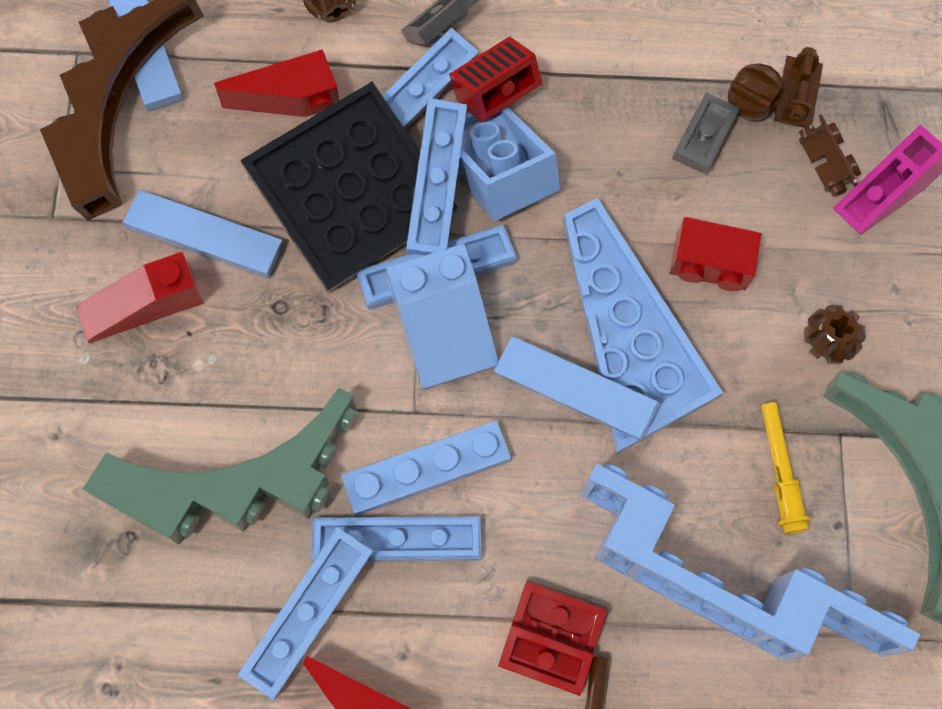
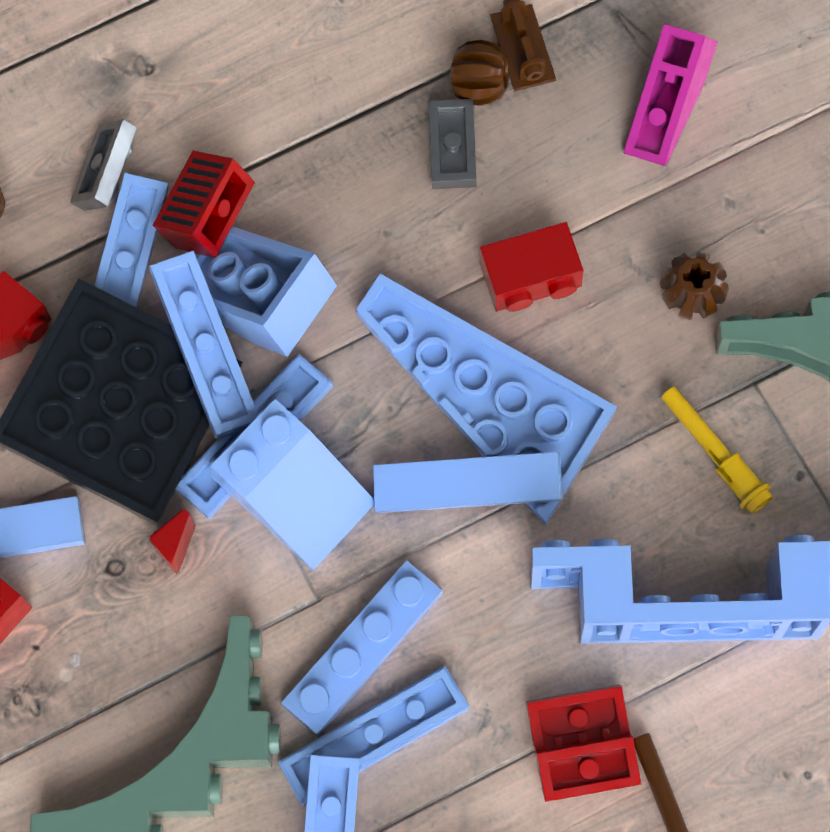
camera: 20 degrees left, 0 degrees up
reddish brown hinge [799,114,861,197] -> none
none -> red slope [149,509,196,574]

